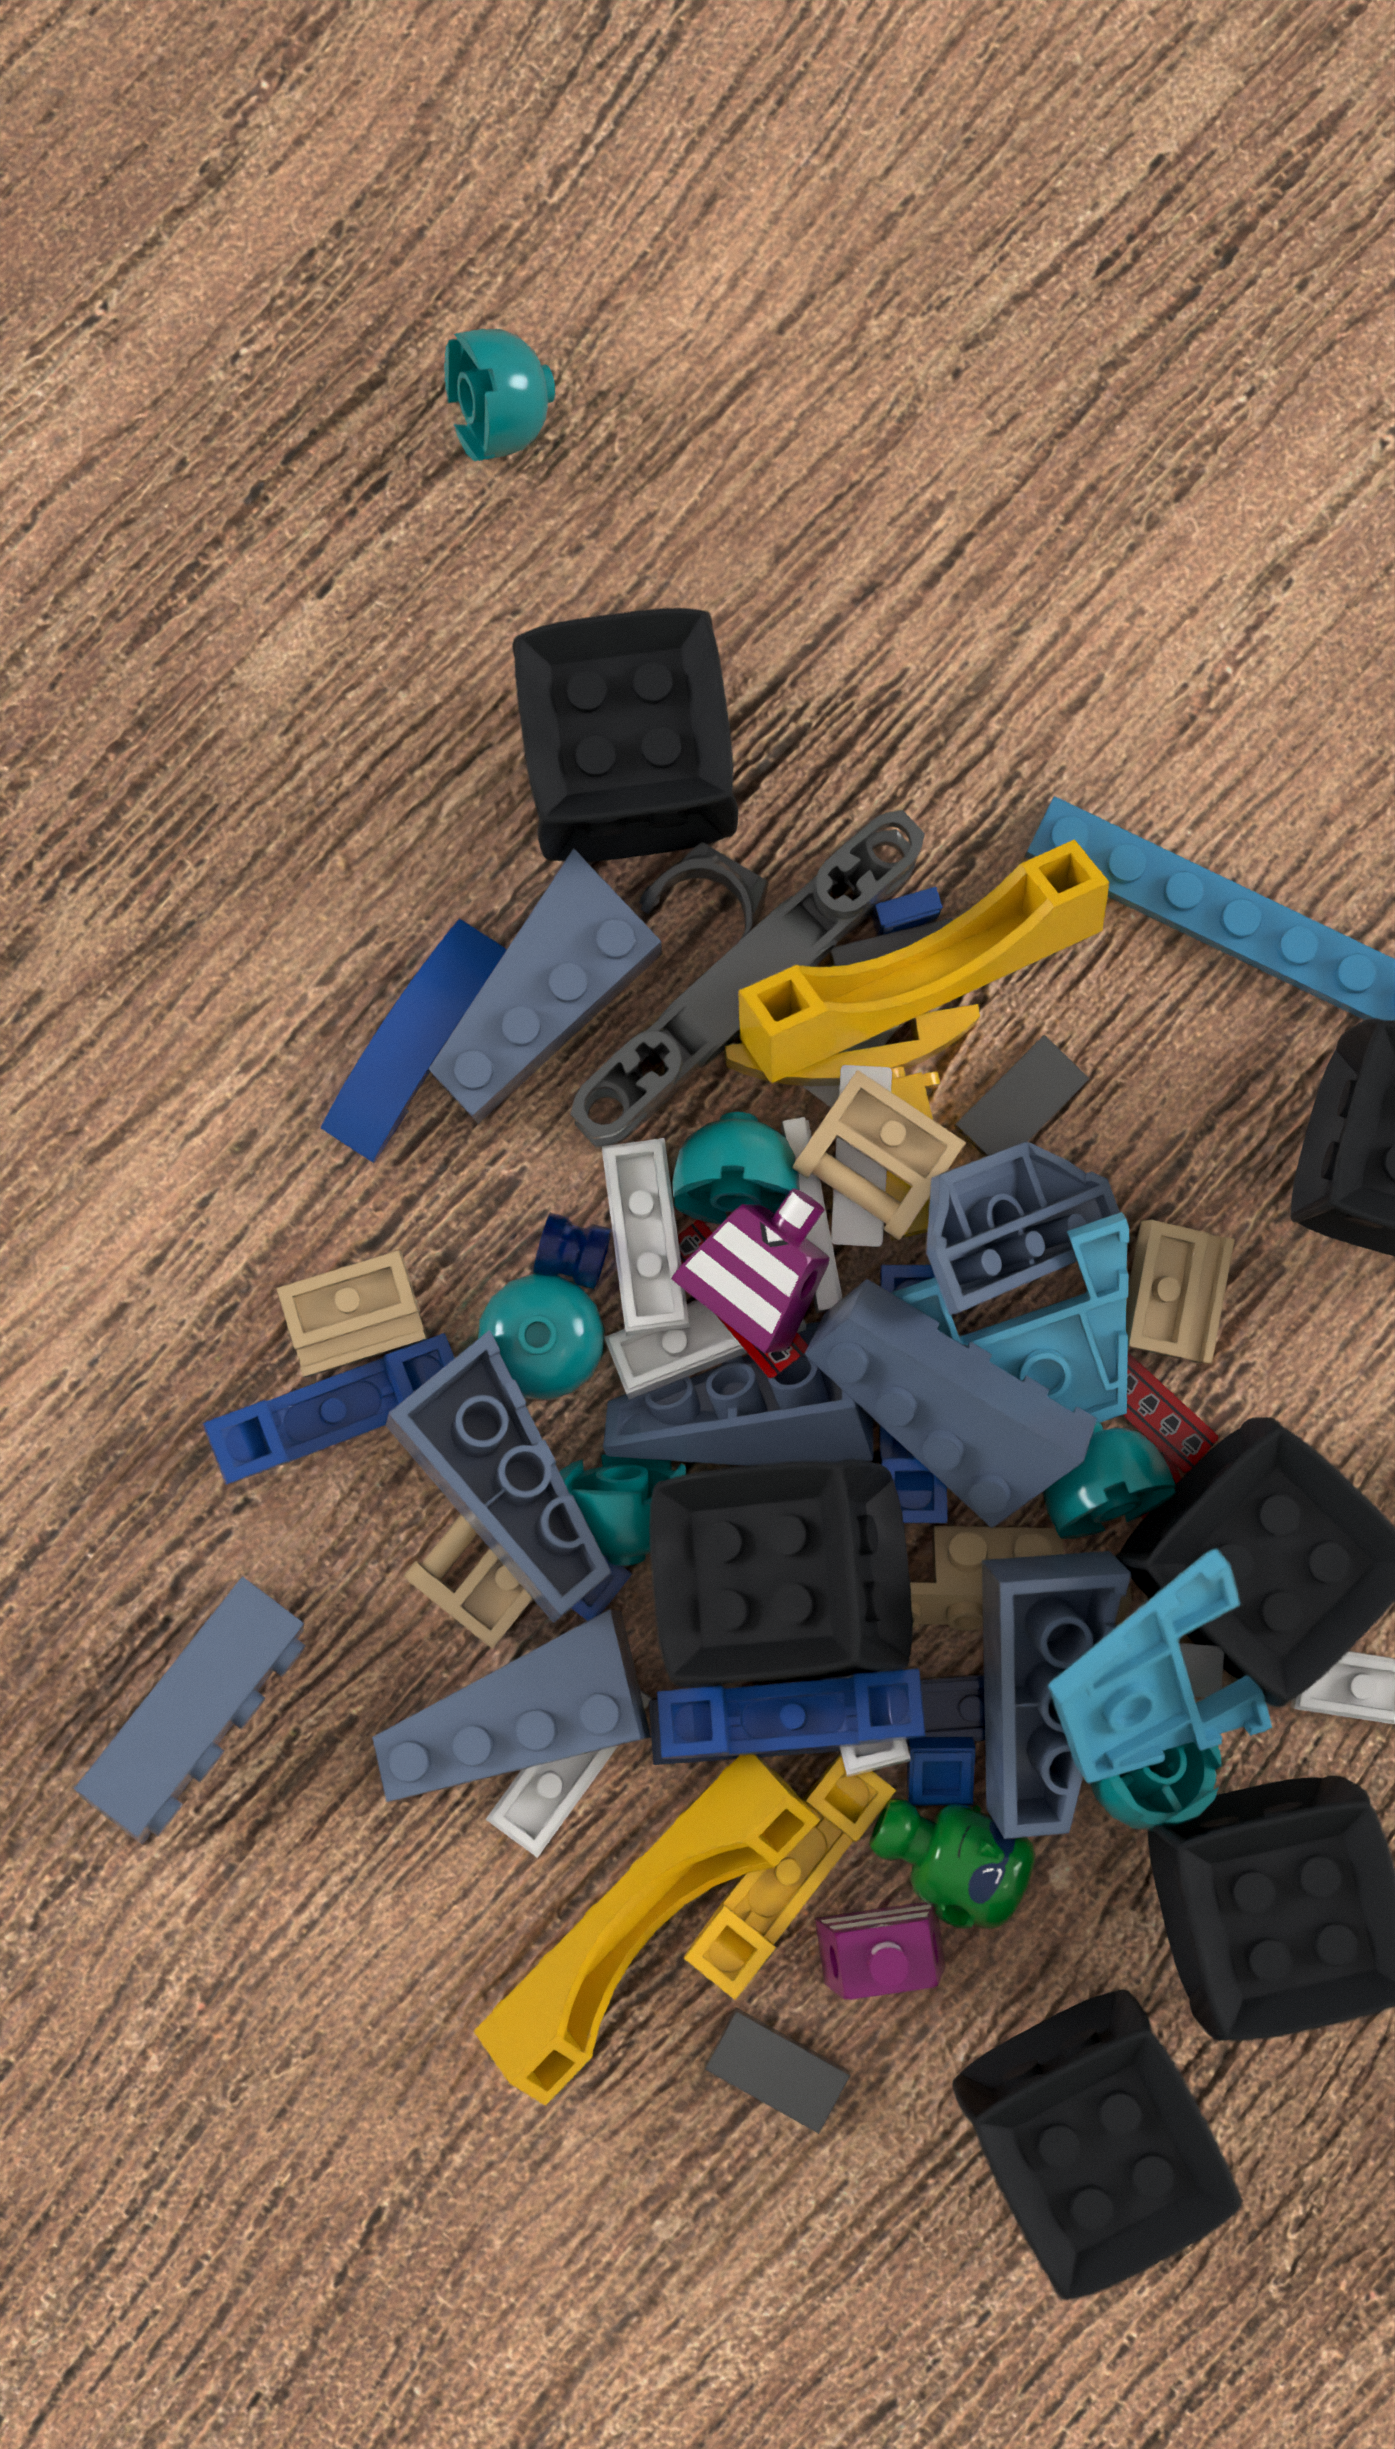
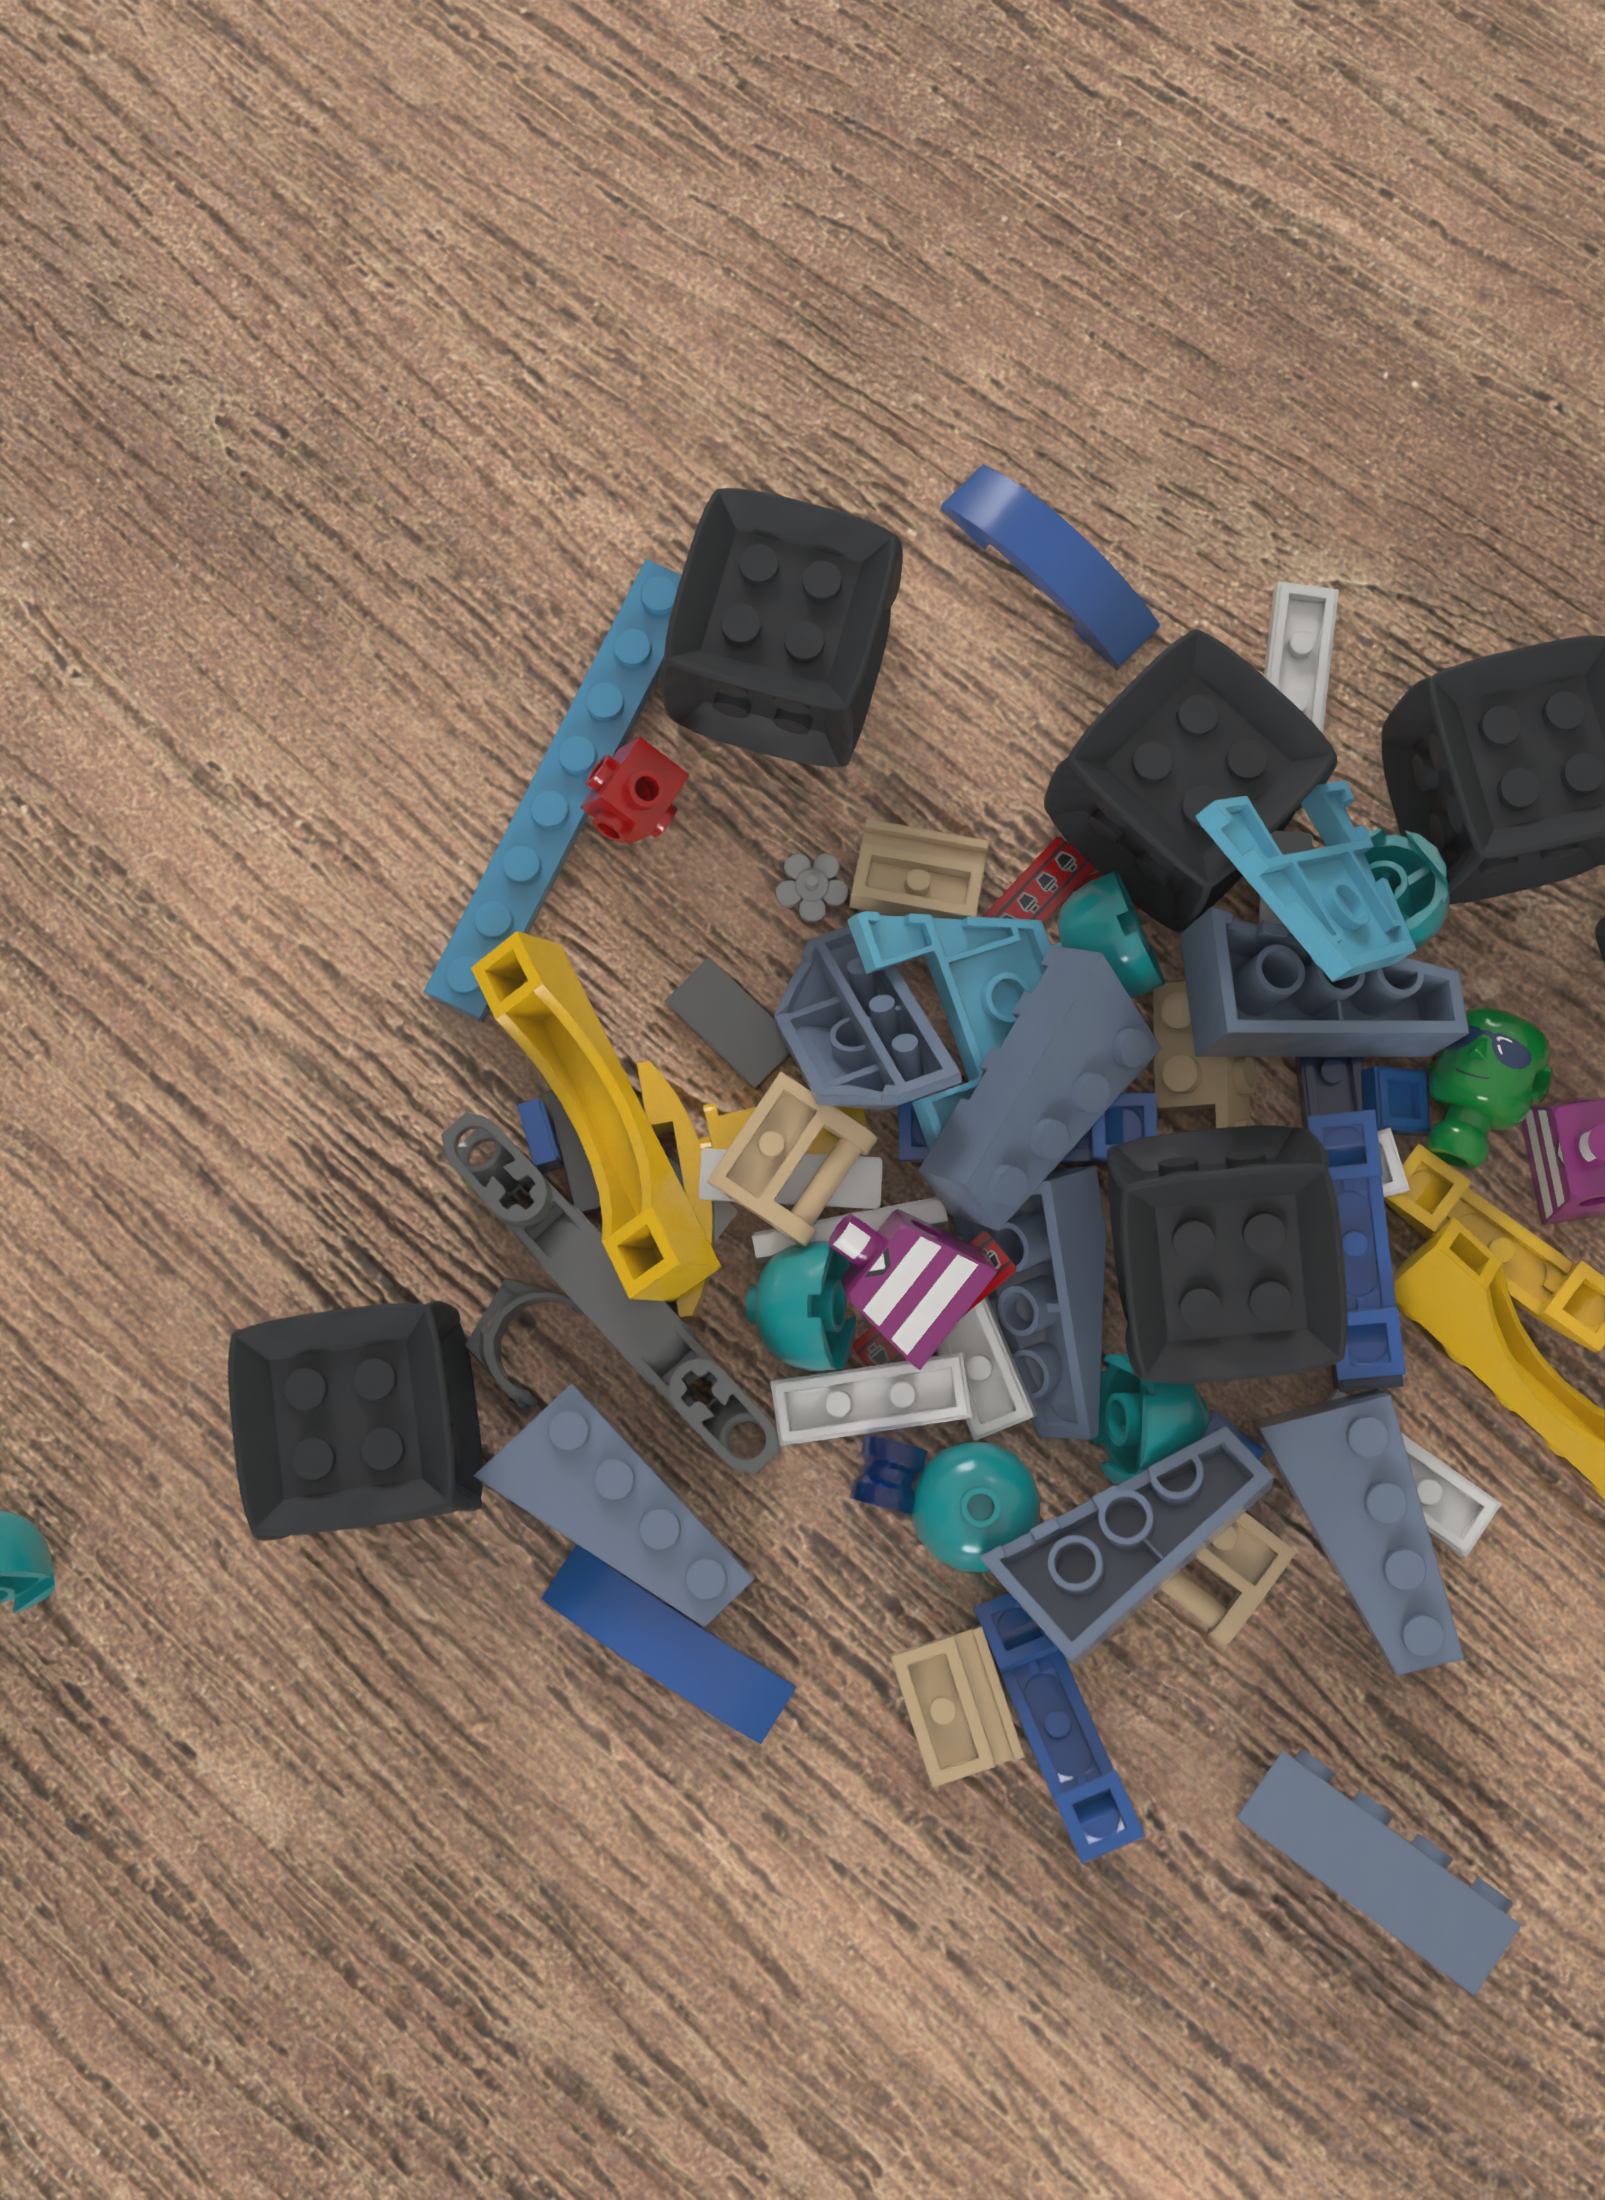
camera: 90 degrees left, 5 degrees down
none -> red brick [580,736,689,845]
none -> light grey plant [776,853,848,923]

